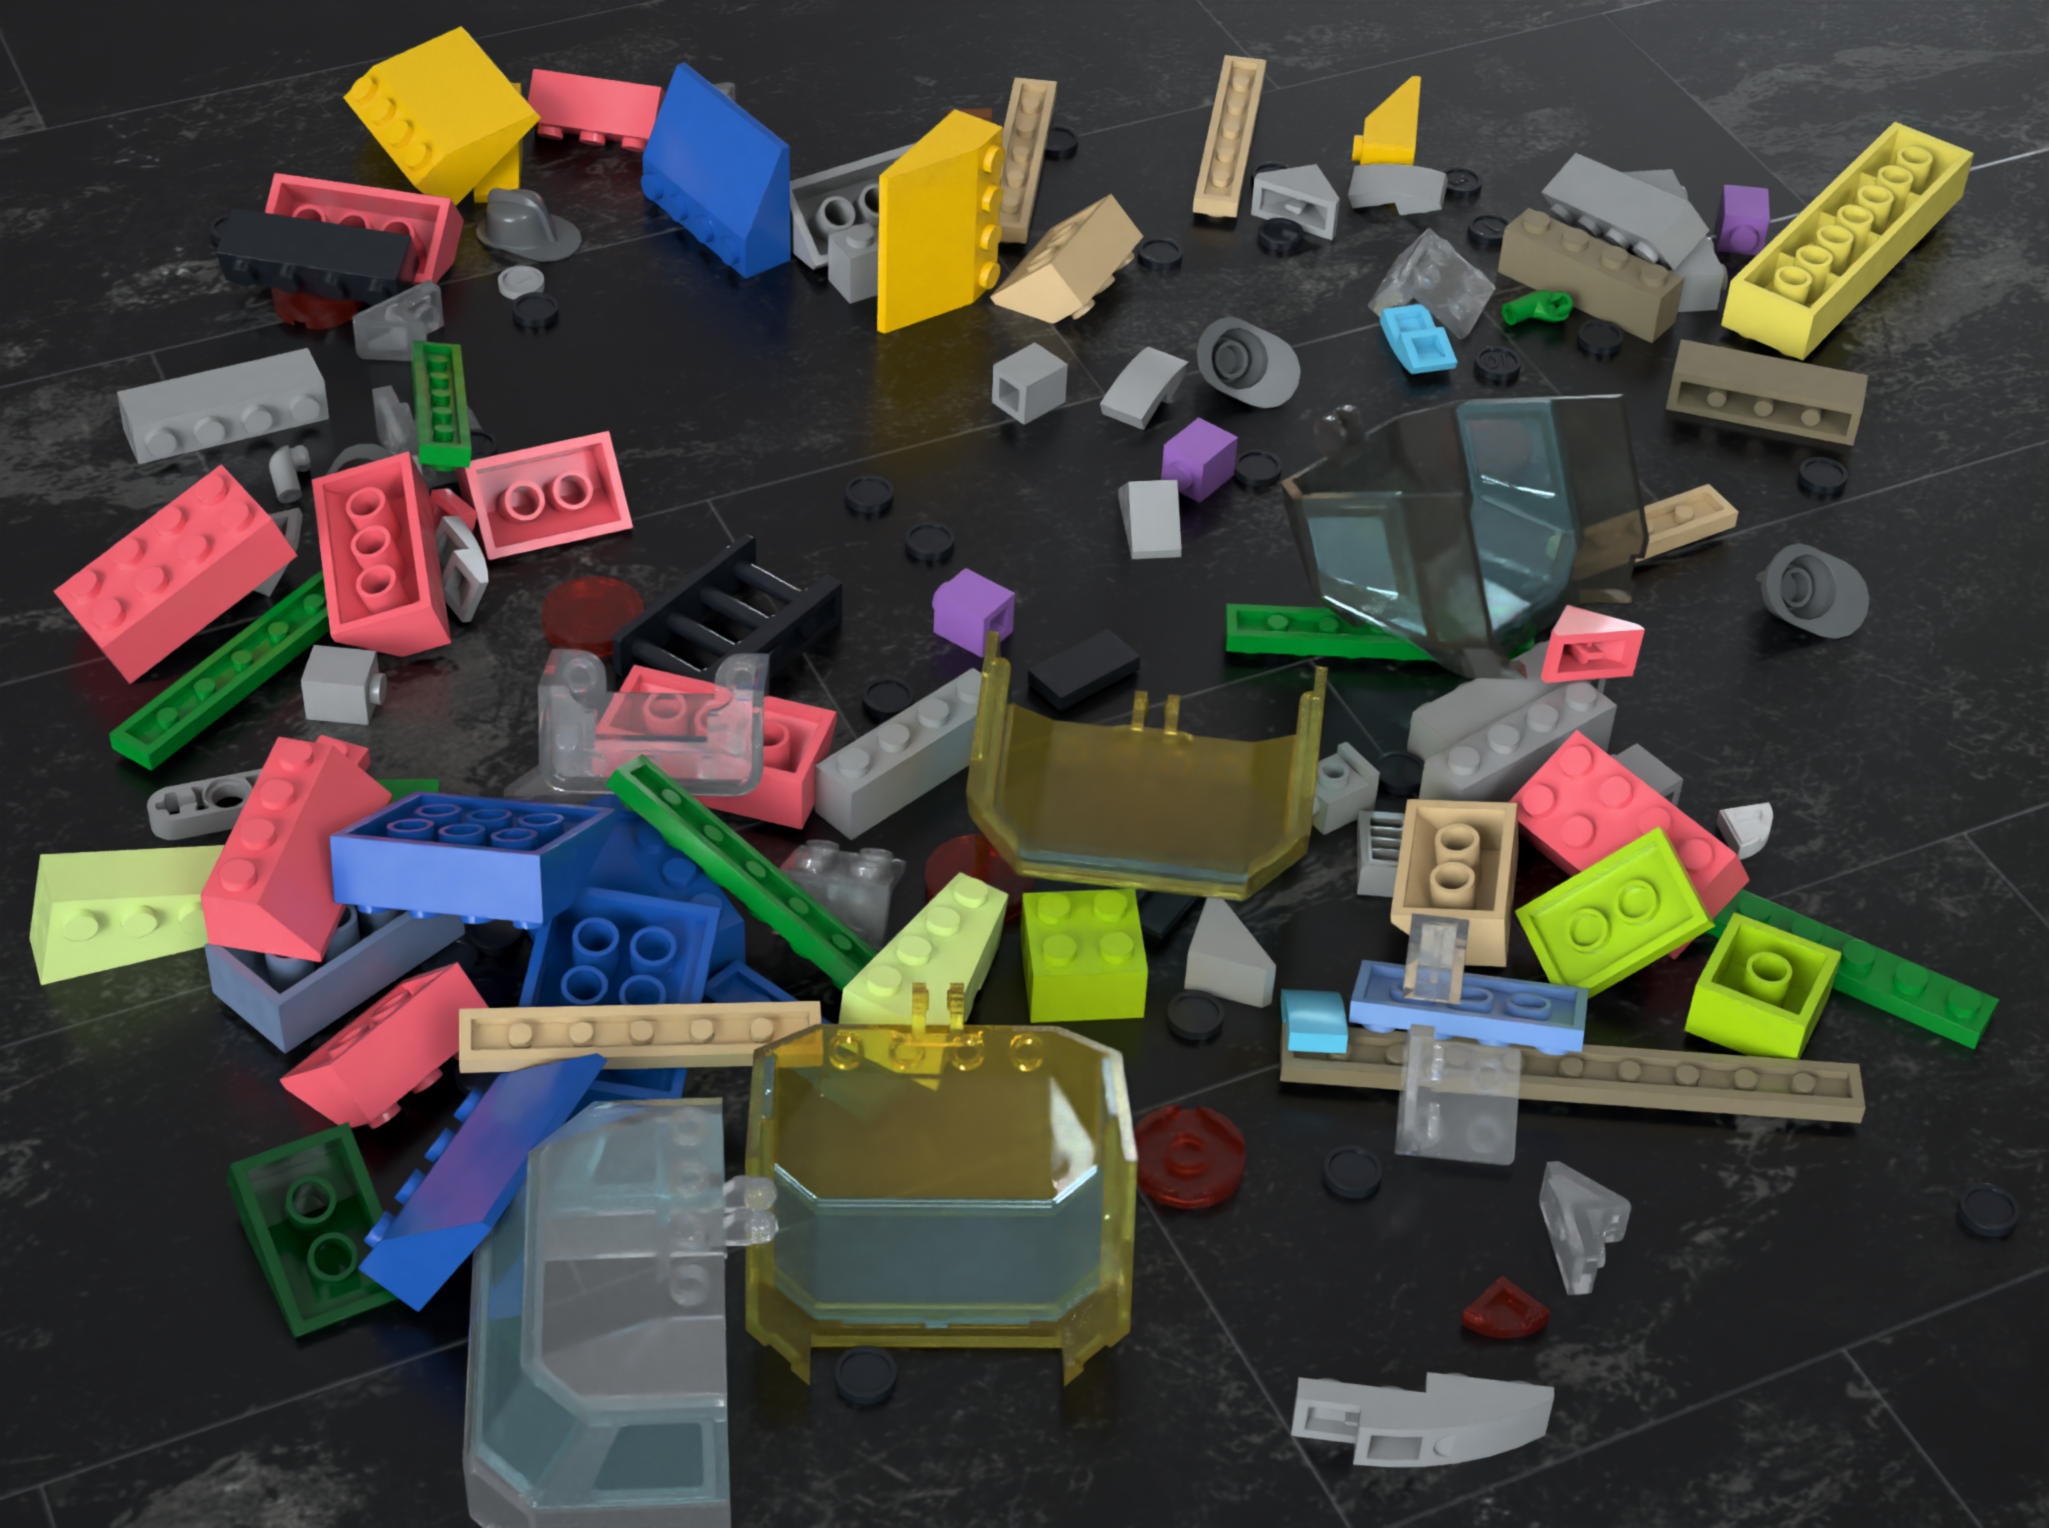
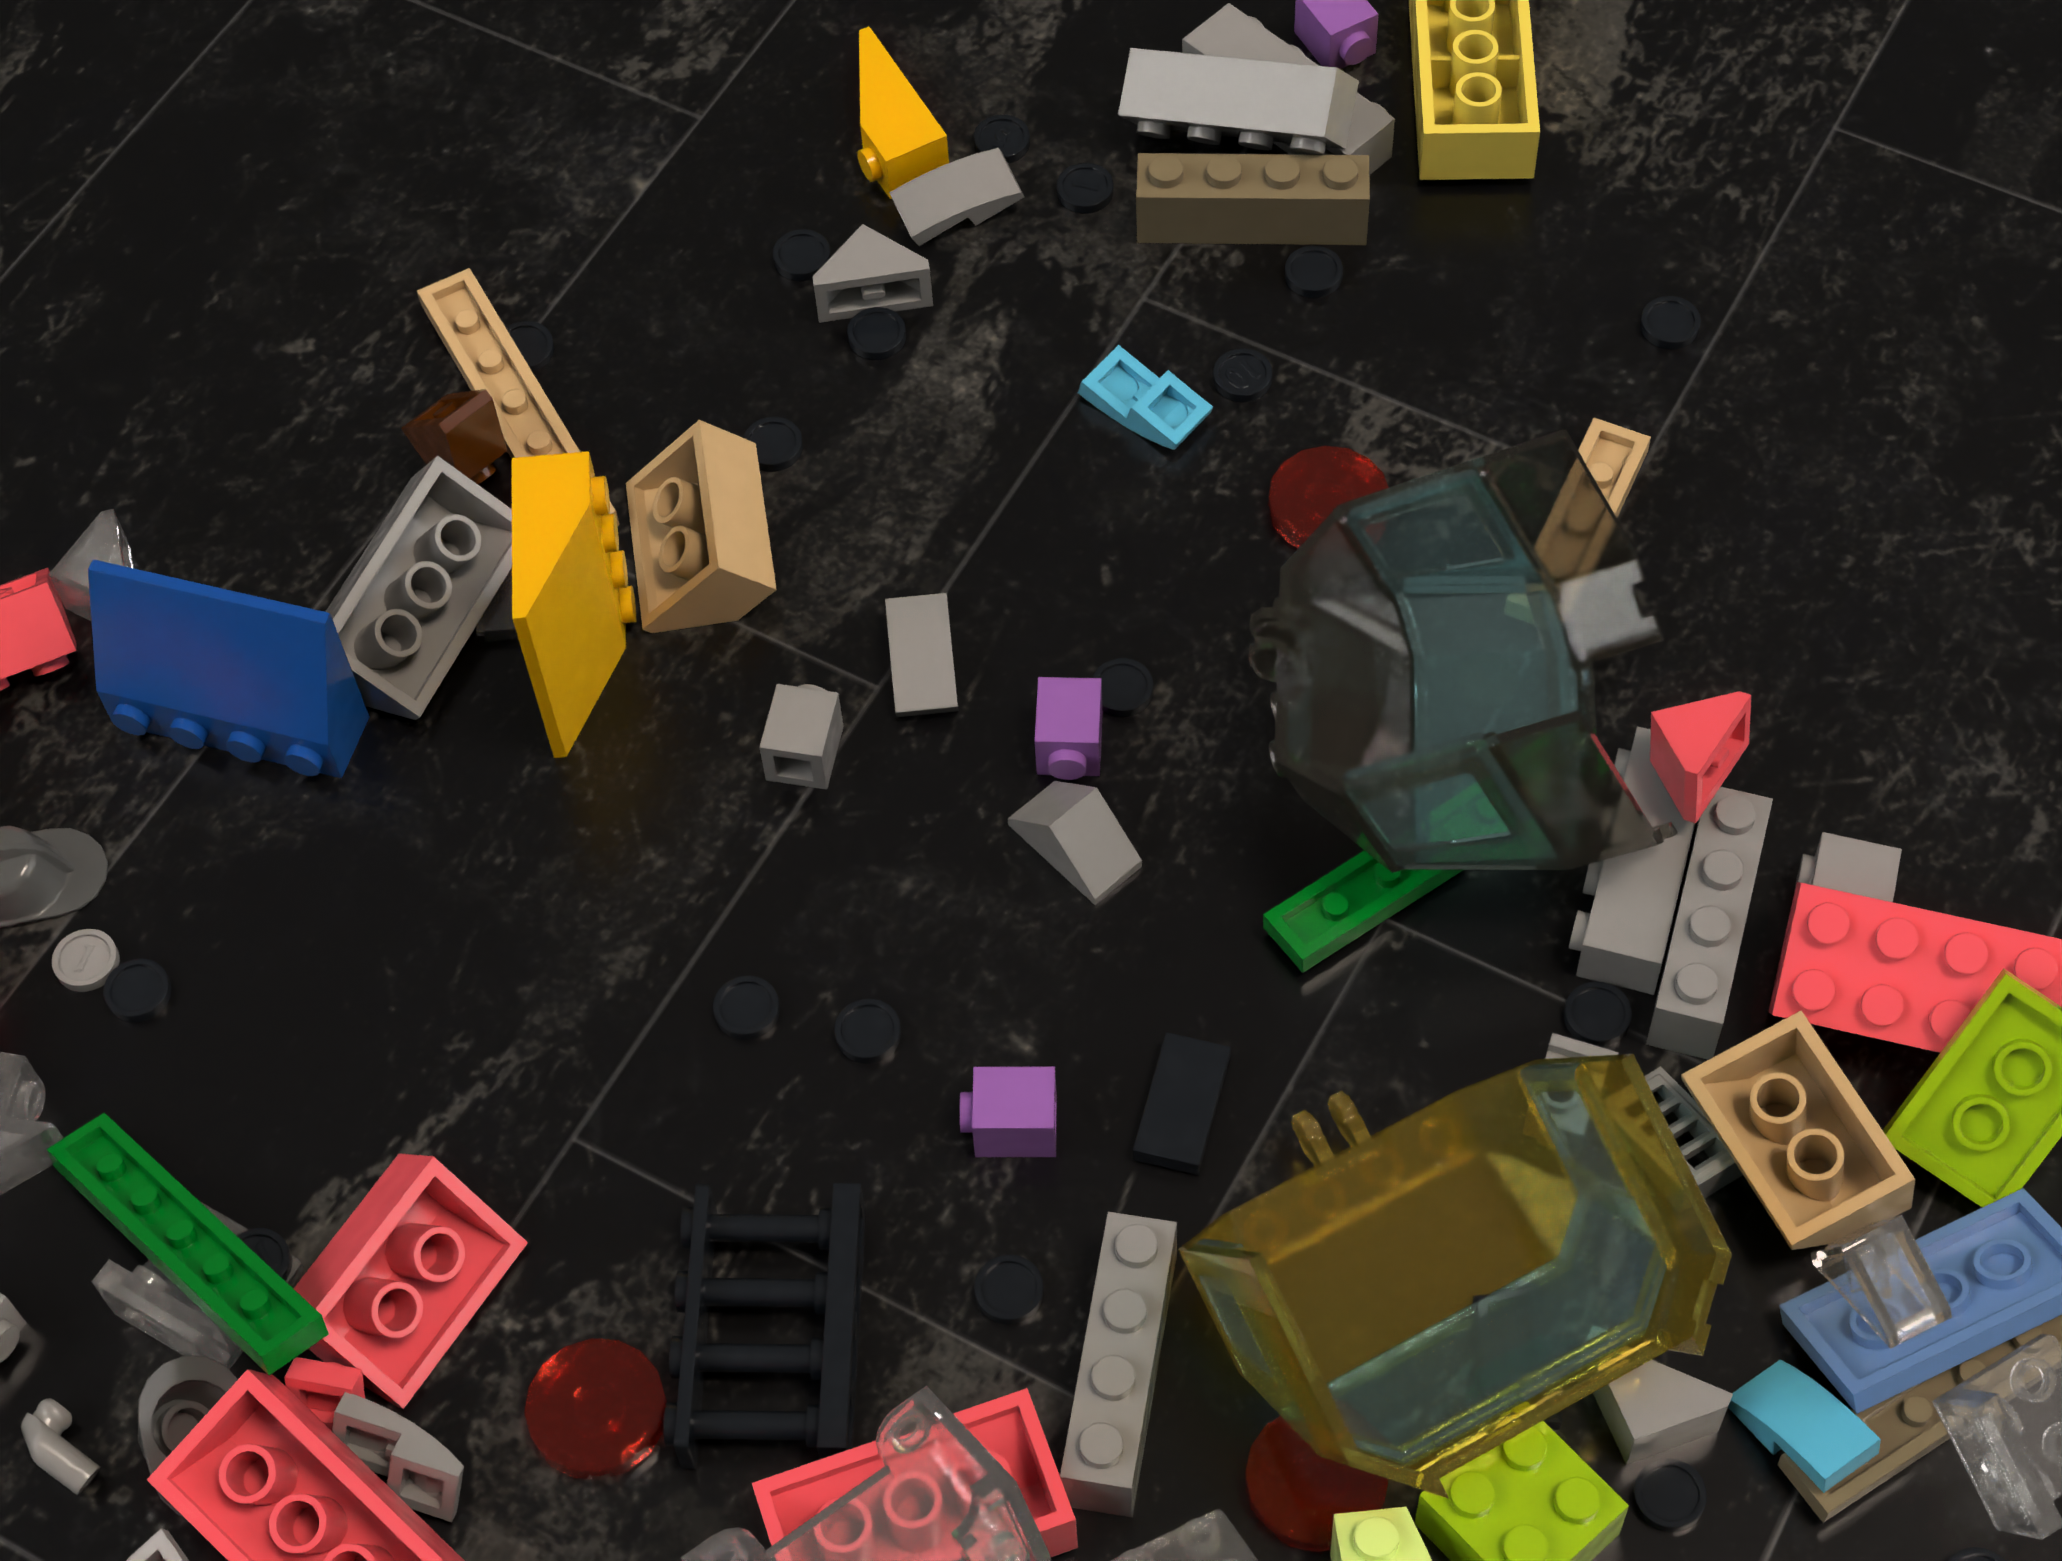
camera: 30 degrees left, 15 degrees up
light grey brick [828,222,879,304] -> none
tan plate [1193,55,1267,218] -> none
dark grey piece [1195,317,1301,409] -> none
clear bracket [1367,228,1495,339] -> none
green arm [1502,290,1573,325] -> none
dark tan brick [1666,339,1868,446] -> none
white tile [1716,802,1773,860] -> none
dark grey piece [1755,543,1870,639] -> none

